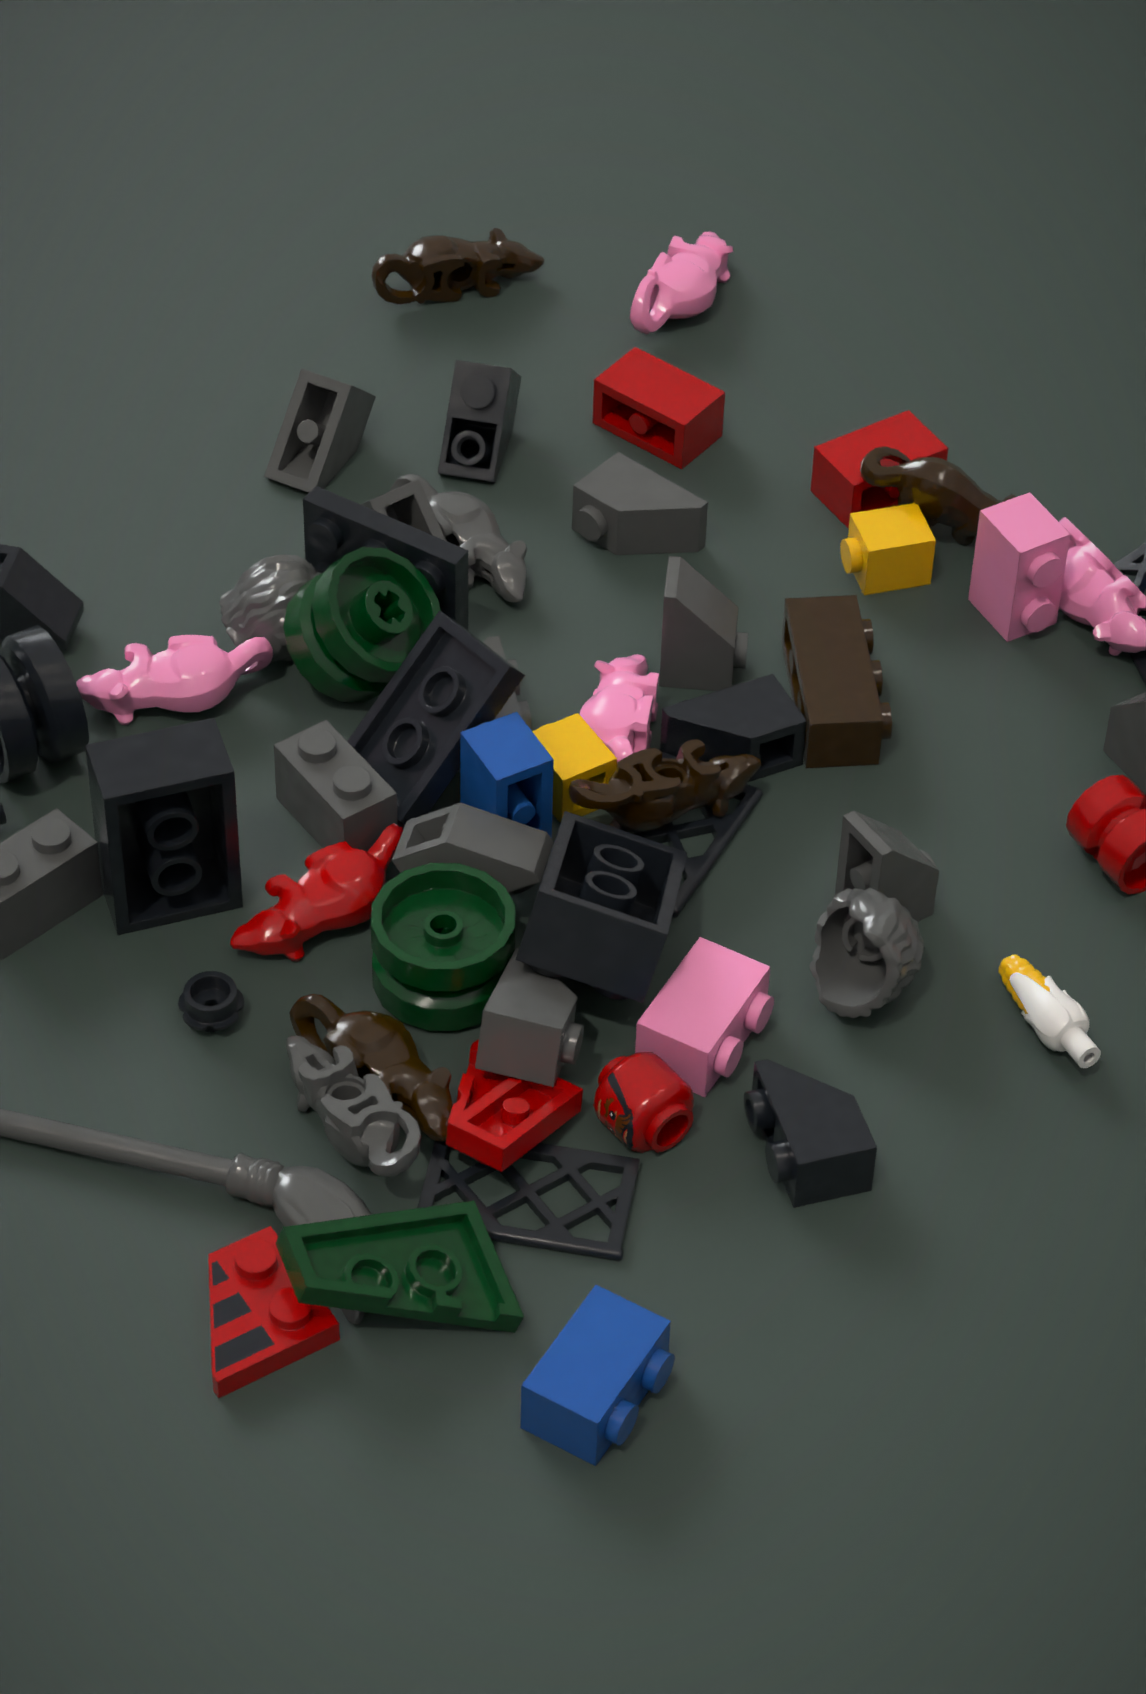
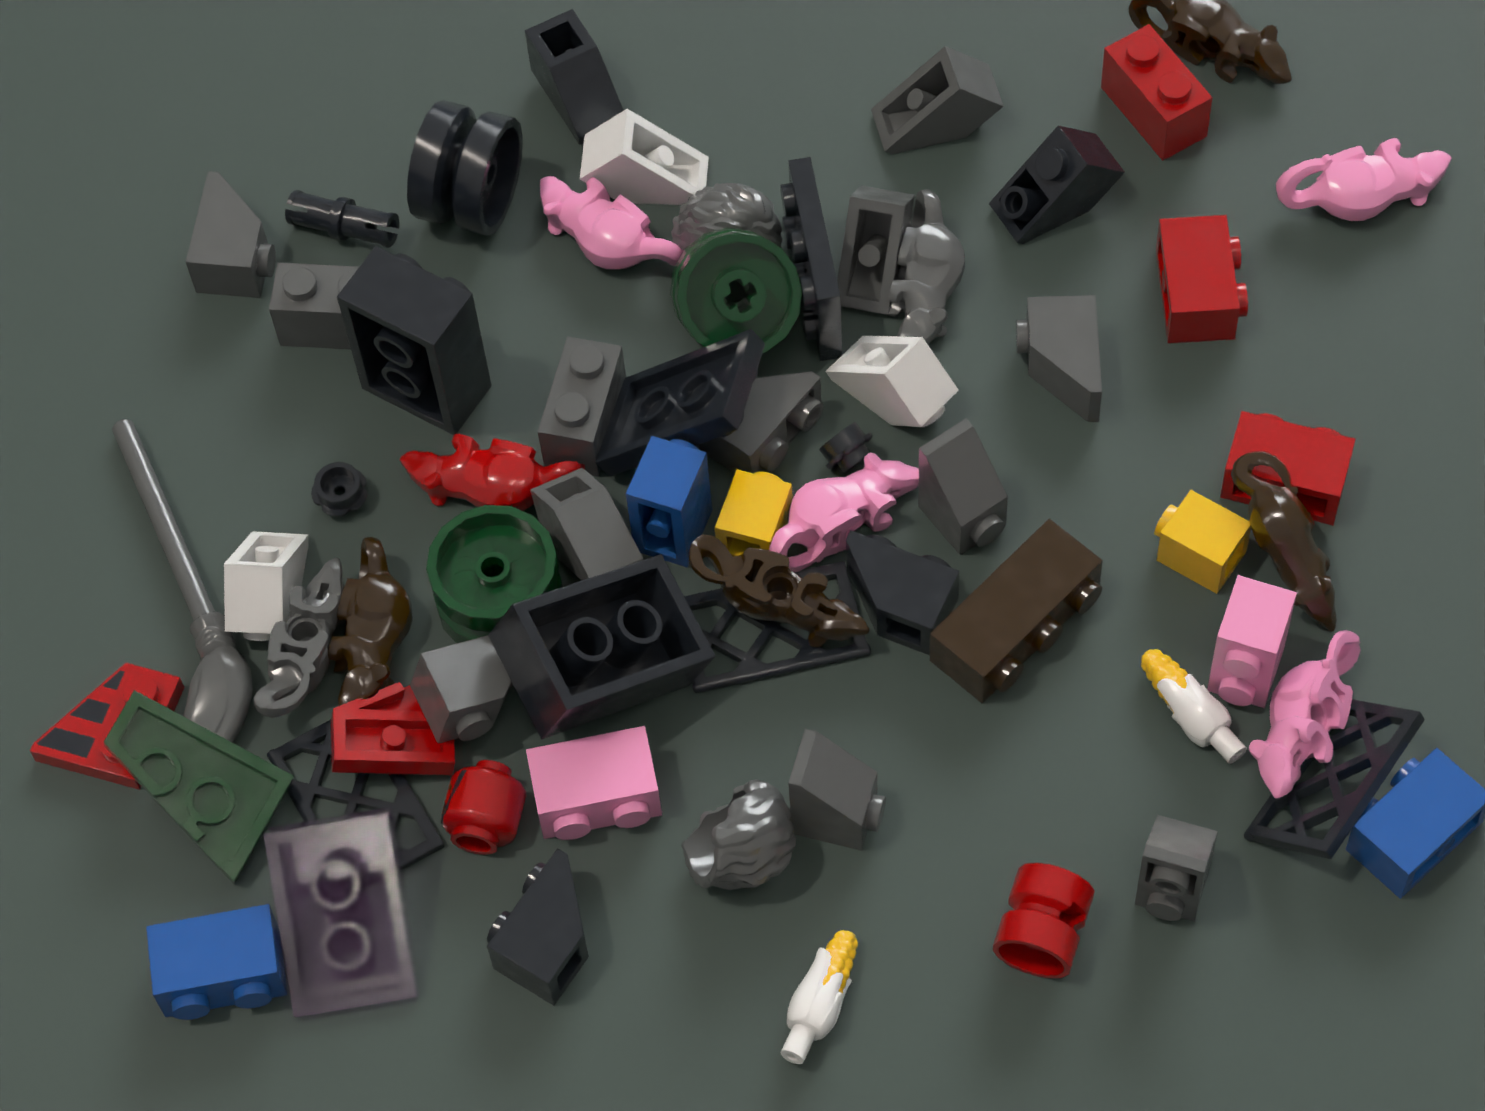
camera: 55 degrees right, 15 degrees up
none -> white slope [224,531,309,641]
none -> clear purple slope [263,807,418,1018]
none -> white slope [580,109,709,205]
none -> black plate [819,422,873,474]
none -> white slope [825,336,959,428]
none -> red brick [1101,24,1213,161]
none -> white piece [1141,649,1247,764]

